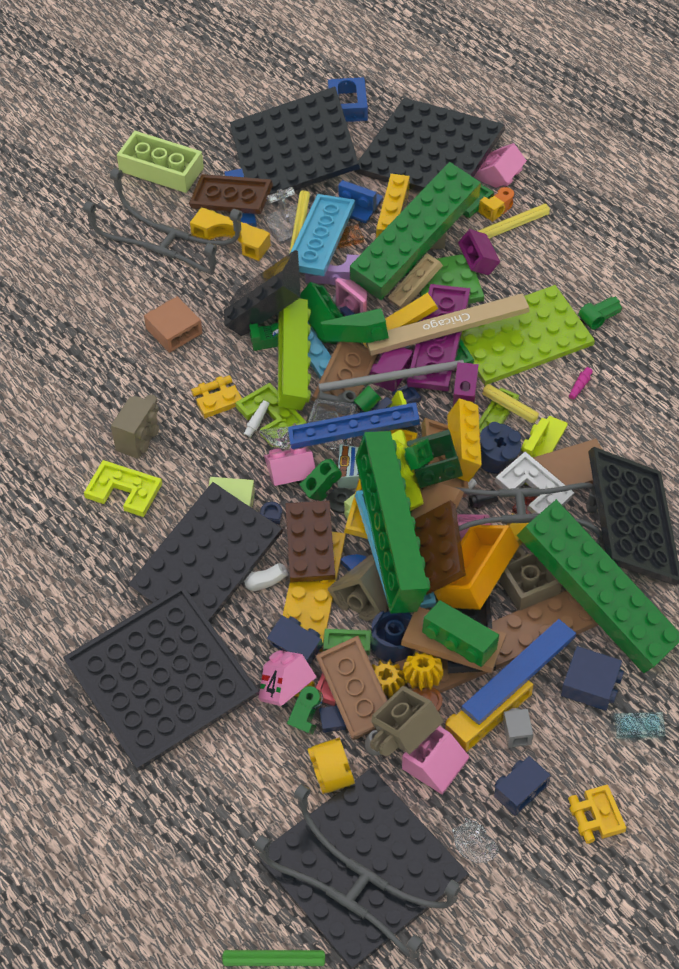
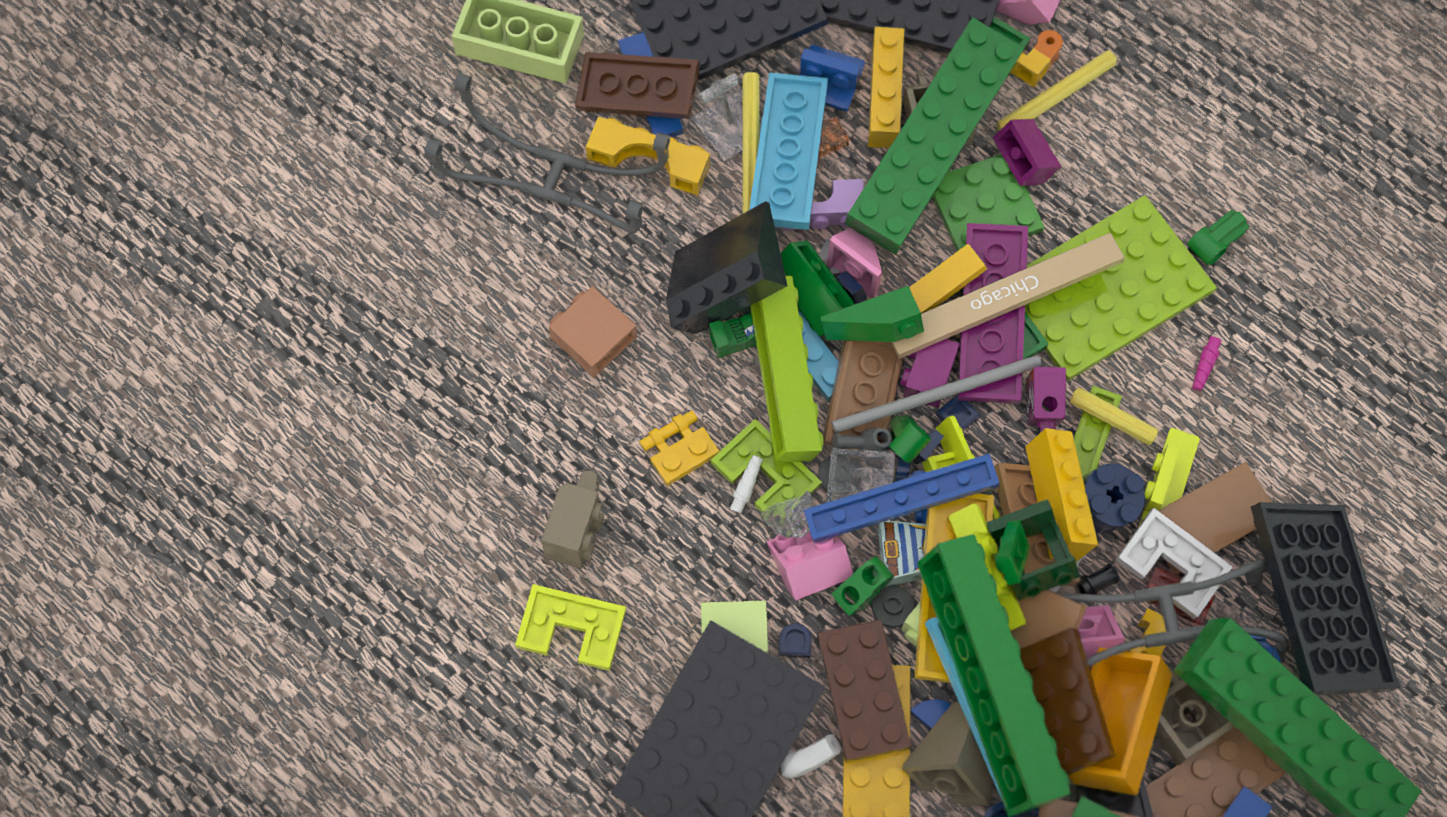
camera: 10 degrees left, 15 degrees up
tan plate [388,253,443,309] -> none

